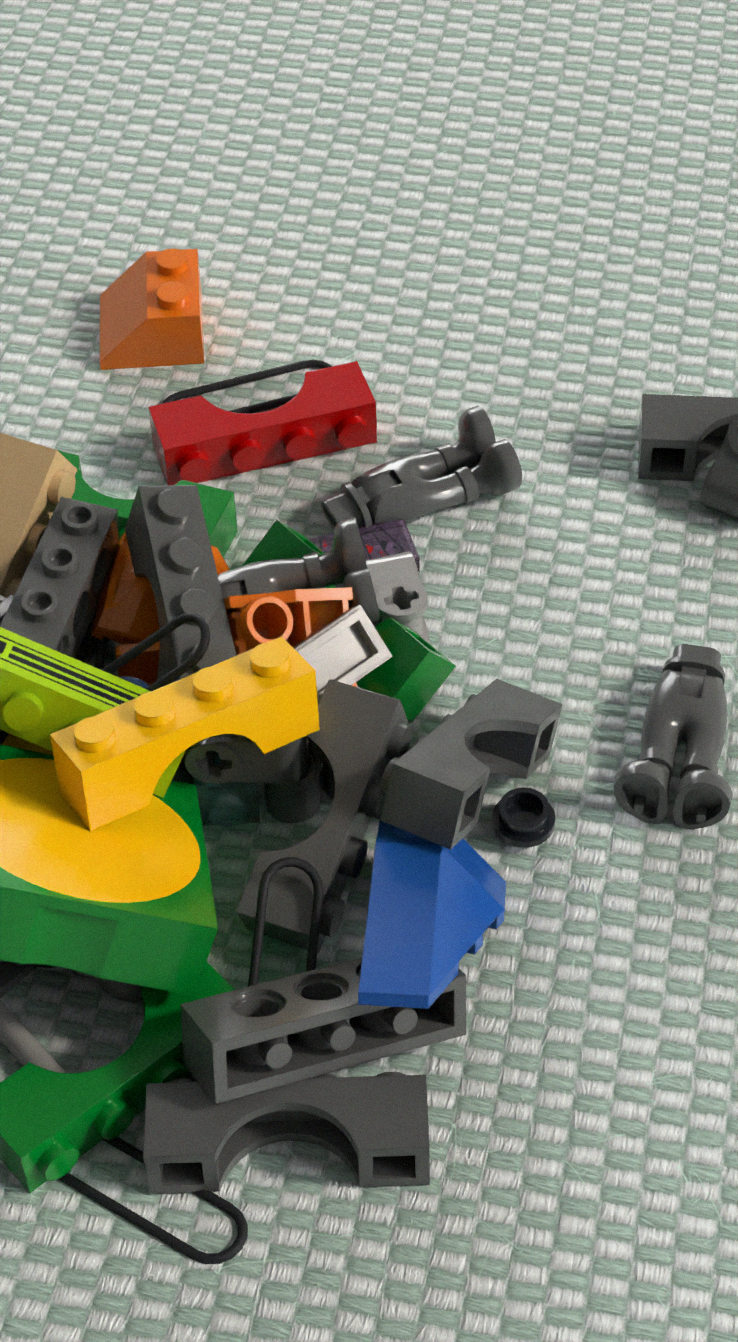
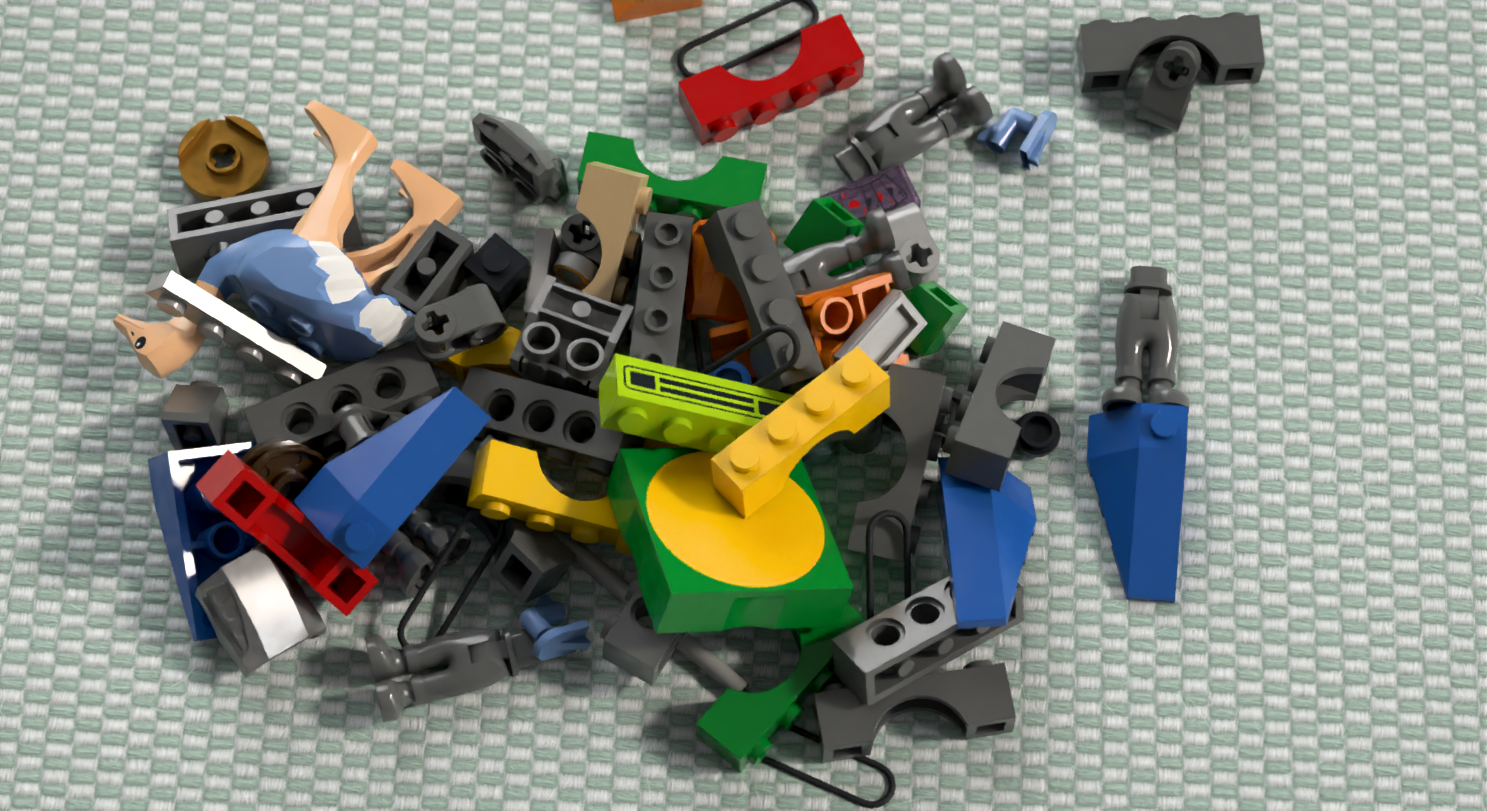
camera: 10 degrees left, 20 degrees up
none -> medium blue piece [977,108,1057,170]
none -> blue wedge [1086,403,1188,603]

